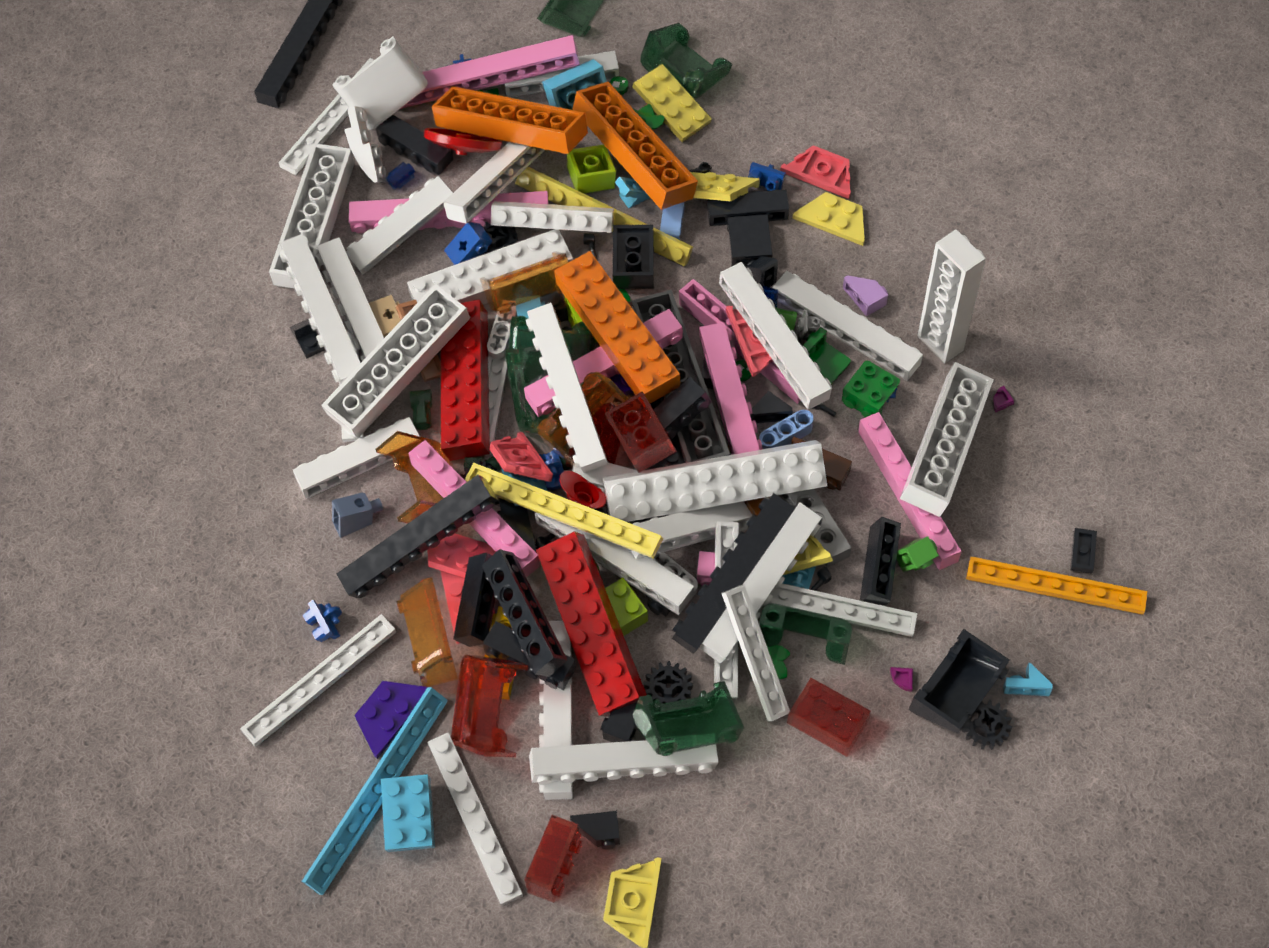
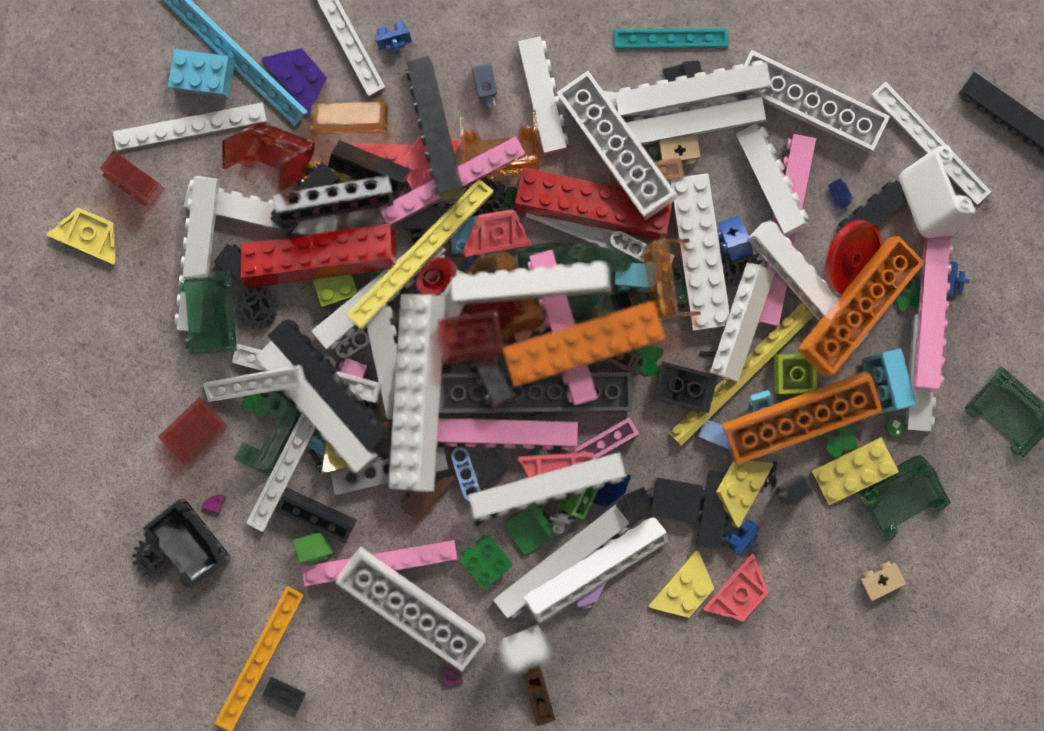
camera: 100 degrees right, 25 degrees up
white slope [345,106,386,183] -> none
piece [409,389,433,431] -> none
black slope [570,811,620,849] -> none
medium azure slope [1003,663,1053,696] -> none
none -> reddish brown slope [522,662,556,725]
none -> white brick [524,516,669,623]
none -> teal tile [614,28,729,49]
none -> black brick [776,475,814,504]
none -> tan brick [859,561,906,601]

